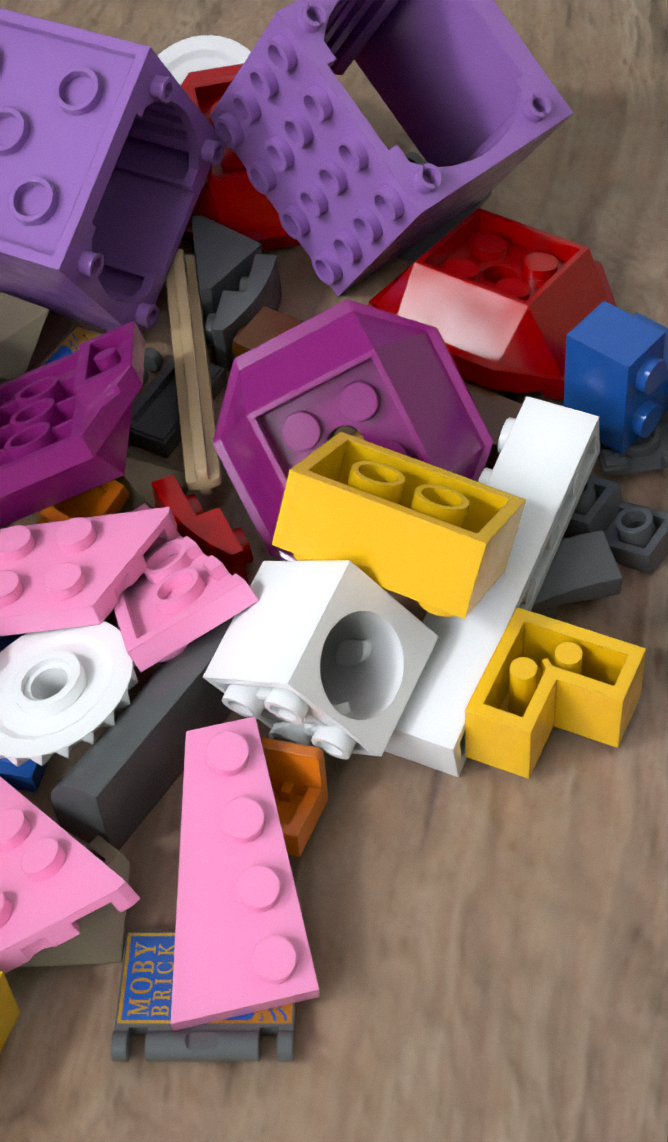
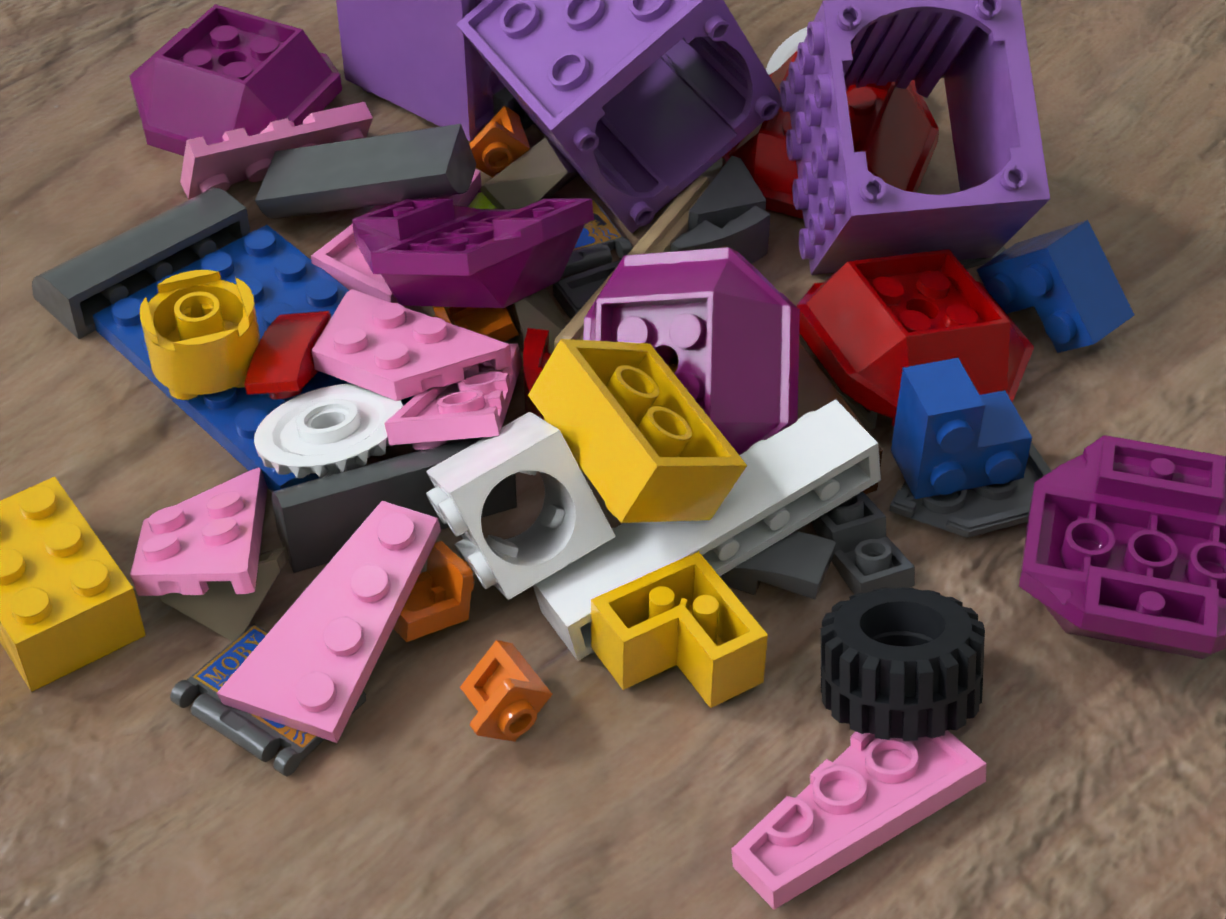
camera: 30 degrees right, 5 degrees down
none -> orange bracket [460,640,553,742]
none -> blue brick [976,220,1134,353]

